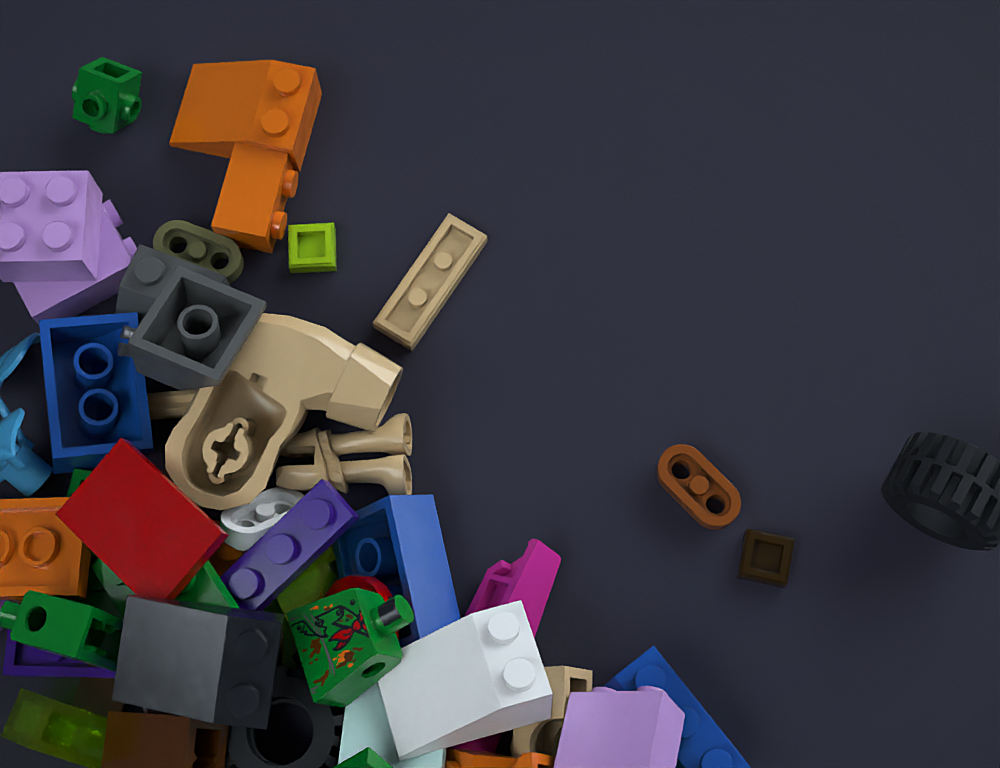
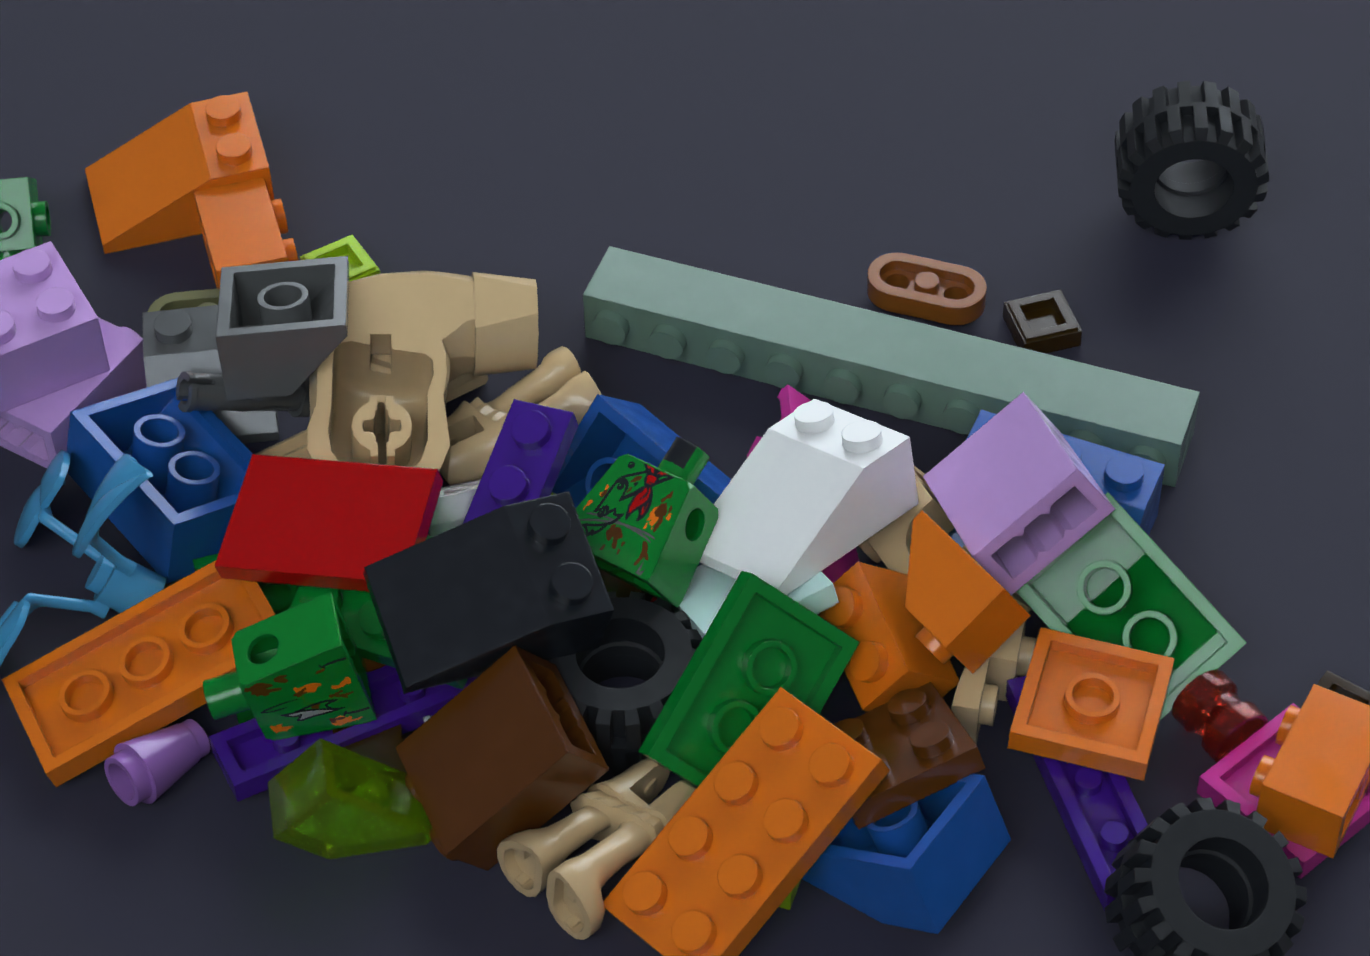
camera: 30 degrees left, 25 degrees down
tan tile [373,213,488,351] -> none
none -> sand green brick [583,246,1200,487]

